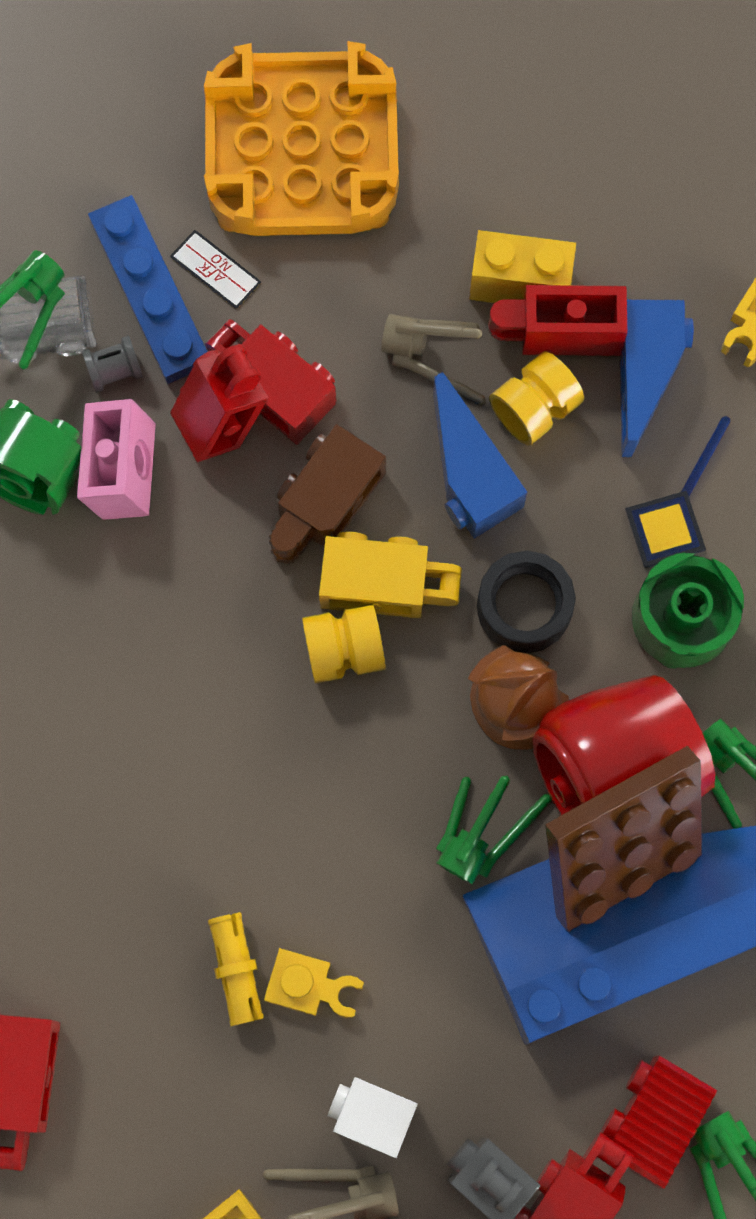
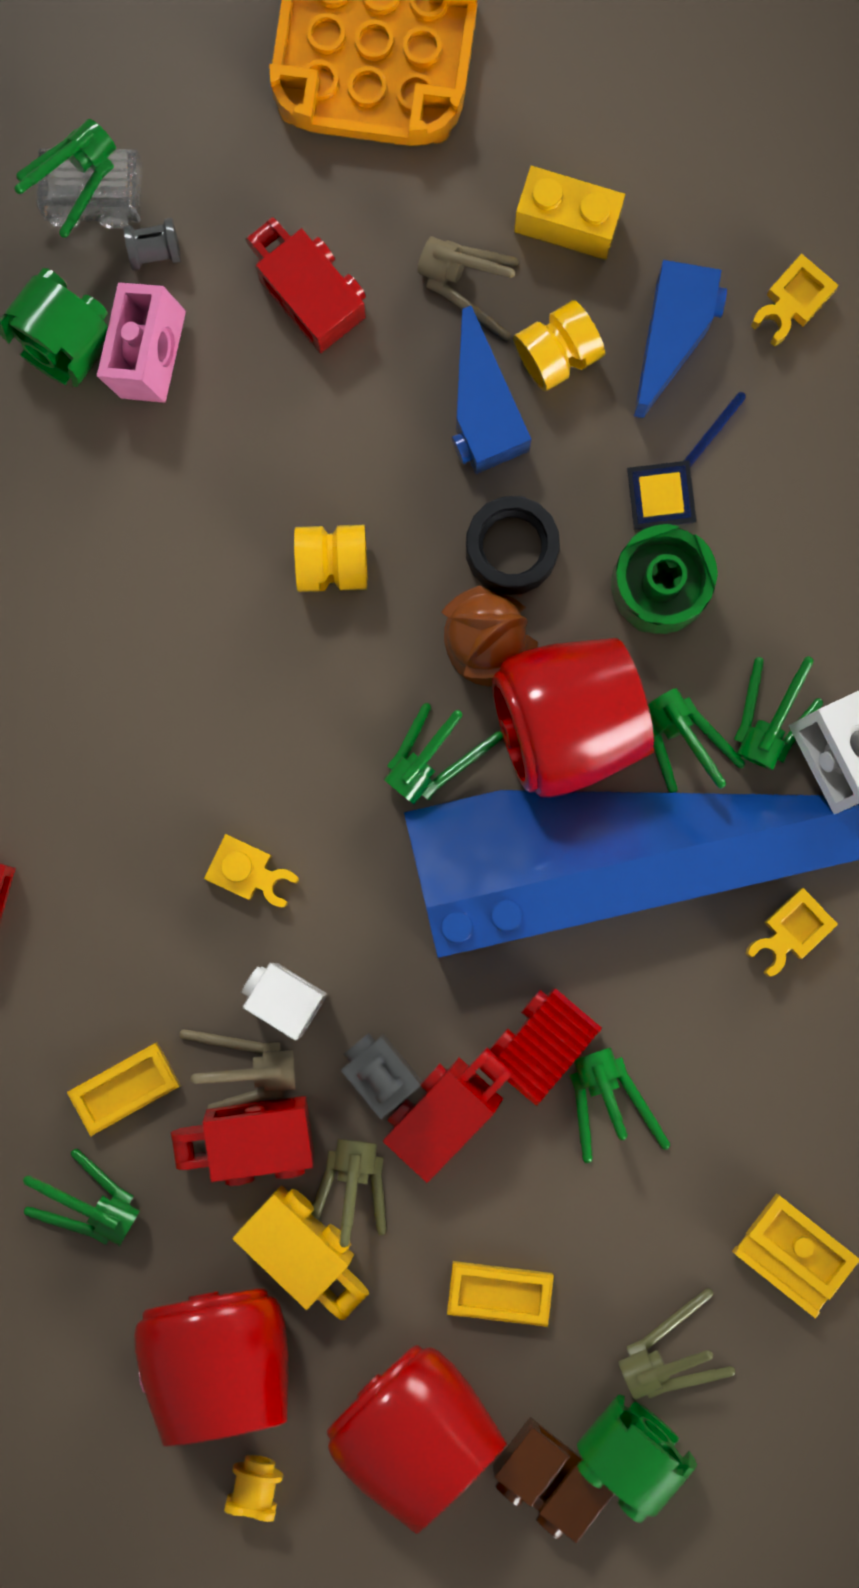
camera: 10 degrees right, 10 degrees up
blue plate [88,195,207,384] -> none
white sticker [170,230,261,309] -> none
red brick [170,344,268,463] -> none
yellow pin [208,912,264,1026] -> none
reddish brown hinge [269,424,386,565] -> none
yellow brick [319,532,462,618] -> none
red brick [488,285,628,356] -> none
reddish brown plate [545,746,702,932] -> none

